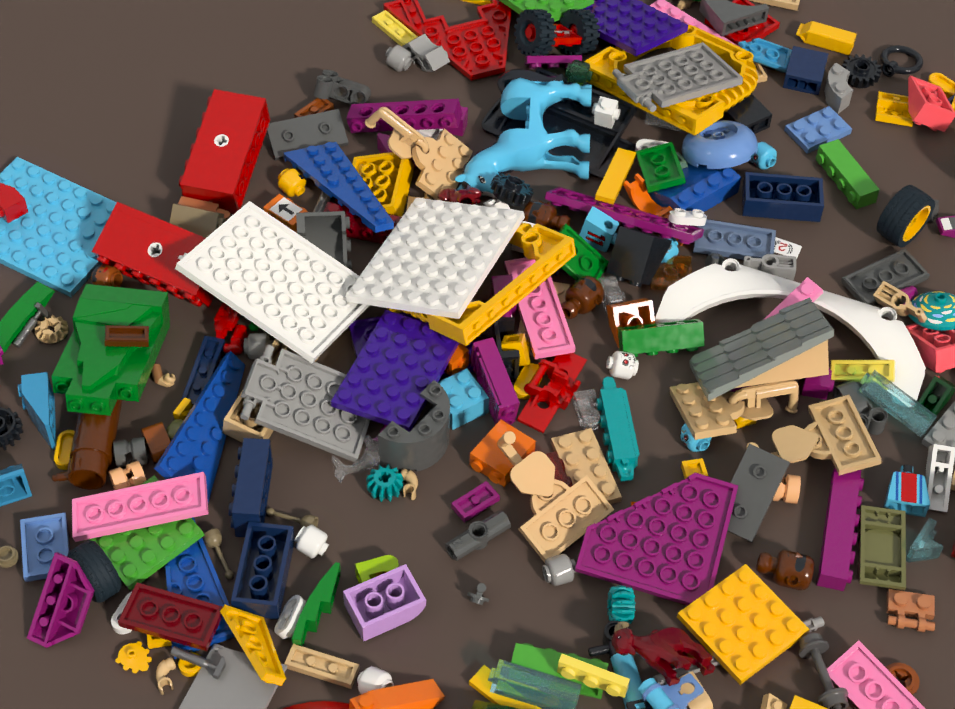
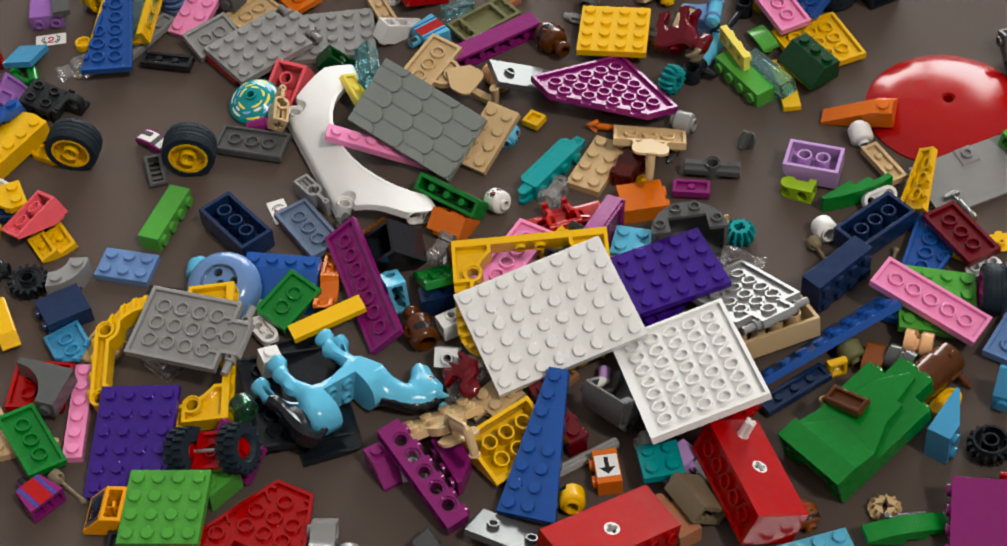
camera: 130 degrees left, 5 degrees down
tan arm [156,657,176,695] -> none
black gear [491,173,534,206] -> none
white plate [668,208,707,226] -> none

